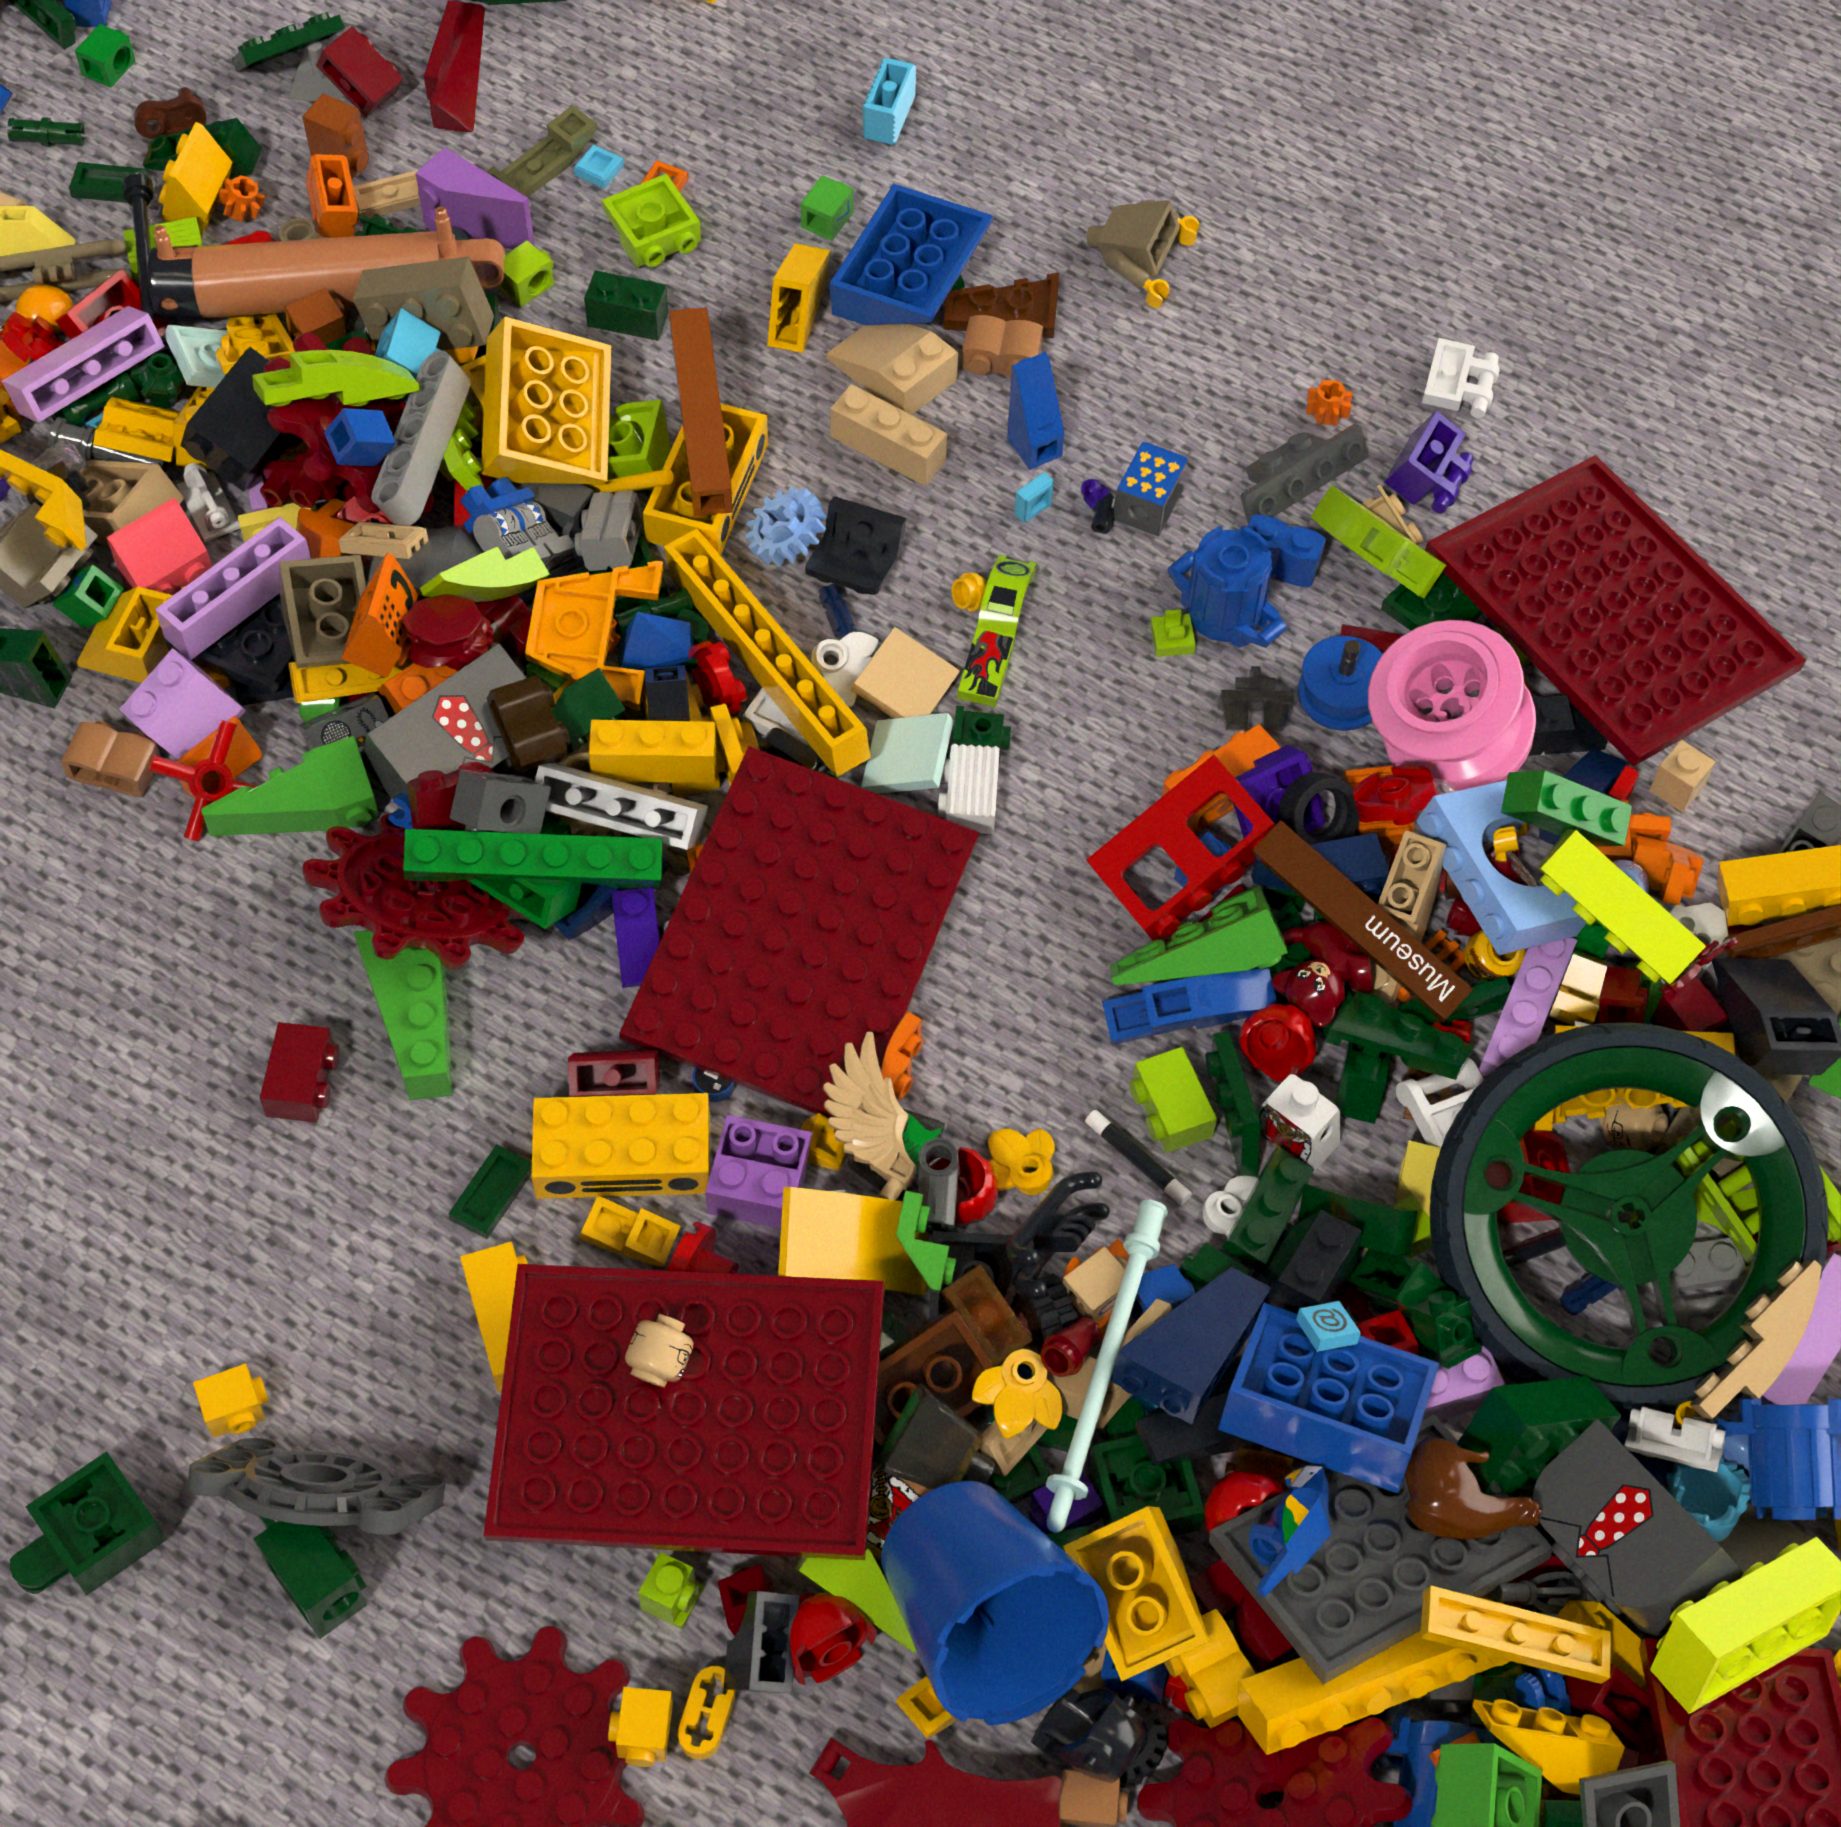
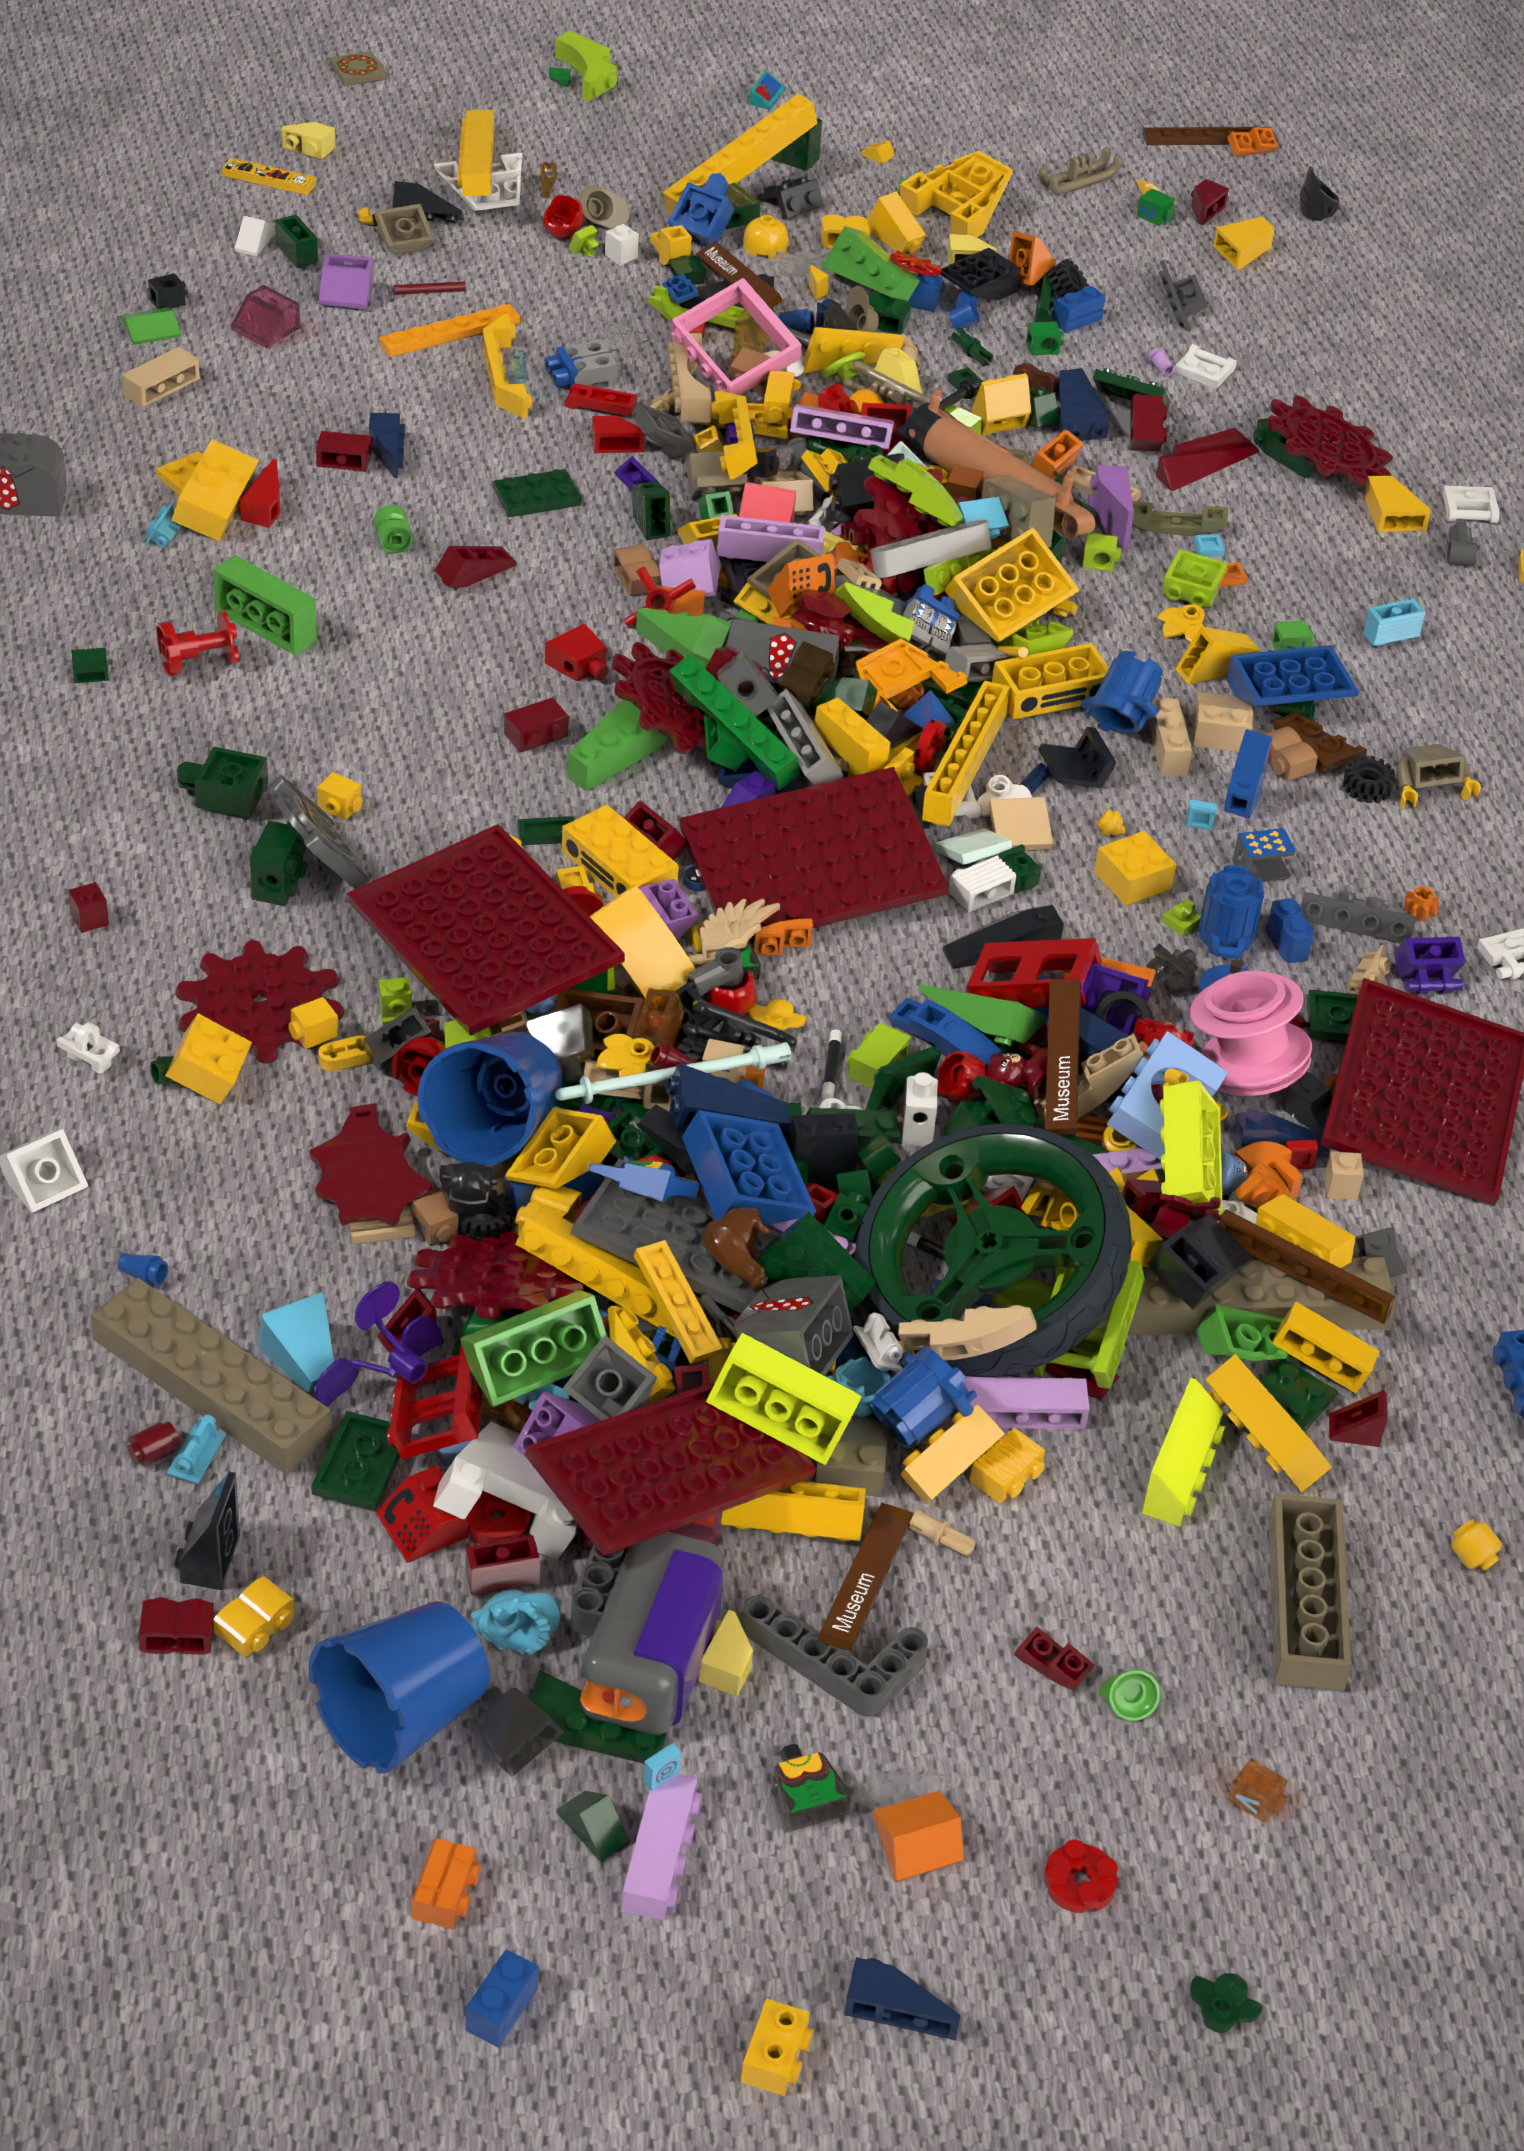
camera: 50 degrees right, 15 degrees down
orange gear [217,175,265,222] -> none
dark orange brick [302,93,369,179] -> none
blue brick [324,408,396,466] -> none
dark green brick [584,270,669,341] -> none
tan head [625,1314,694,1388] -> none
dark orange brick [669,307,733,516] -> none
light blue gear [745,486,827,567] -> none
bright green slope [896,1191,956,1293] -> none
piece [957,554,1037,707] -> none
arm [1081,479,1115,534] -> none
medium azure tile [1296,1301,1361,1352] -> none
lime slope [1311,485,1446,598] -> none
green brick [1501,770,1632,847] -> none
none -> red torso [545,623,609,681]
none -> black wedge [942,905,1064,969]
none -> dark blue slope [1057,368,1110,441]
none -> blue container [1081,651,1163,734]
none -> yellow brick [1094,831,1177,906]
none -> yellow plate [1158,604,1205,643]
none -> black tyre [1342,756,1395,803]

